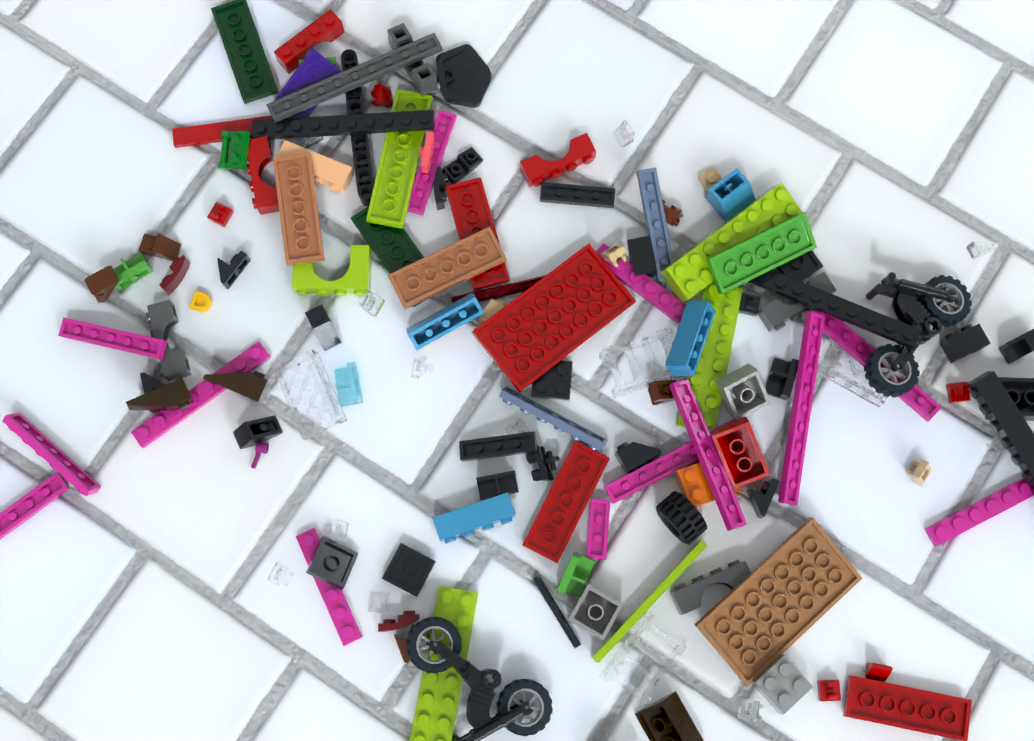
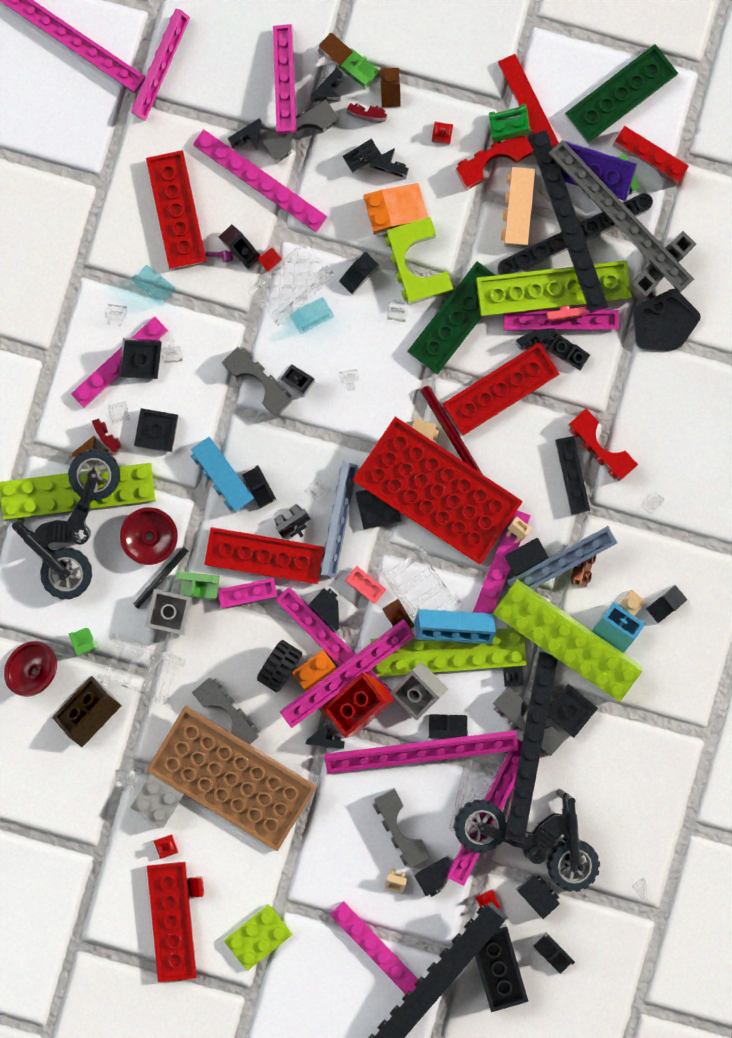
camera: 75 degrees right, 10 degrees up
dark brown slope [126,378,193,411] -> none
yellow tile [189,290,212,312] -> none
dark brown slope [203,370,268,402] -> none
nougat plate [273,152,325,266] -> none
red tile [370,83,393,108] -> none
nougat plate [388,227,507,310] -> none
dark azure brick [406,292,484,350] -> none
black plate [459,431,538,462] -> none
lime tile [591,540,707,663] -> none
bright green plate [706,212,817,294] -> none
none -> bright green panel [69,628,99,655]
none -> dark red dish [120,507,178,565]
none -> clear light blue panel [131,265,175,306]
none -> red plate [146,150,207,270]
none -> dark grey arch [221,347,292,418]
none -> lime plate [223,904,293,971]
none -> red slope [256,246,283,273]
none -> black slope [280,364,315,397]
none -> black slope [311,67,342,102]
none -> black hips [342,138,382,173]
none -> coral plate [345,566,387,604]
none -> orange slope [363,183,428,235]
none -> dark grey arch [372,788,431,869]
none -> black slope [414,855,450,897]
none -> black slope [646,585,687,624]

